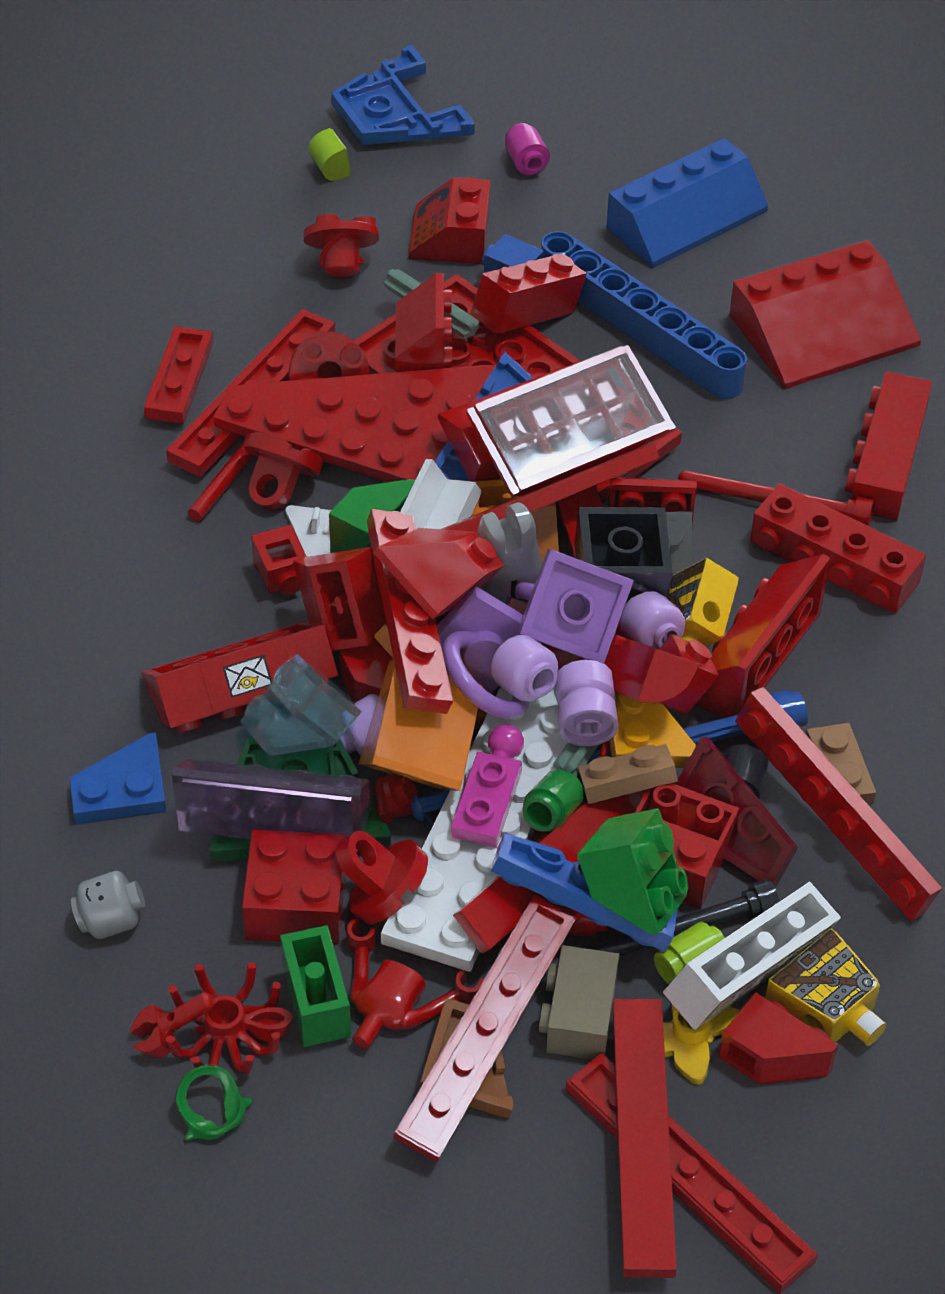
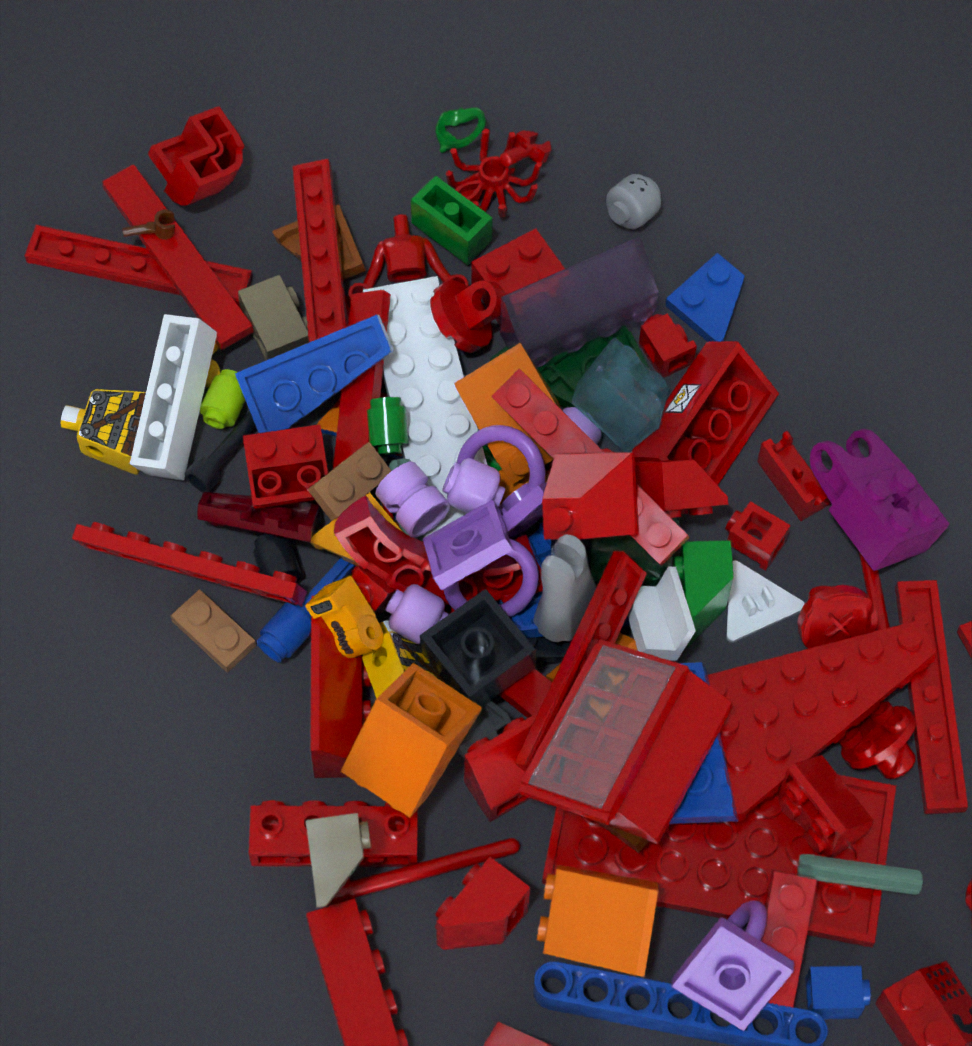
camera: 145 degrees right, 15 degrees up
dark pink plate [451,724,524,847] -> none
green slope [577,808,688,935] -> none
red slope [718,992,838,1084] -> none
none -> reddish brown hand [122,209,175,240]
none -> red brick [148,106,245,205]
none -> light orange leg [305,576,383,658]
none -> dark tan slope [306,813,371,907]
none -> orange slope [340,663,482,817]
none -> red slope [435,857,530,950]
none -> orange slope [537,865,658,977]
none -> red brick [639,313,697,379]
none -> medium lavender tile [671,900,794,1031]
none -> red hinge [757,431,831,521]
none -> magenta brick [810,429,950,571]

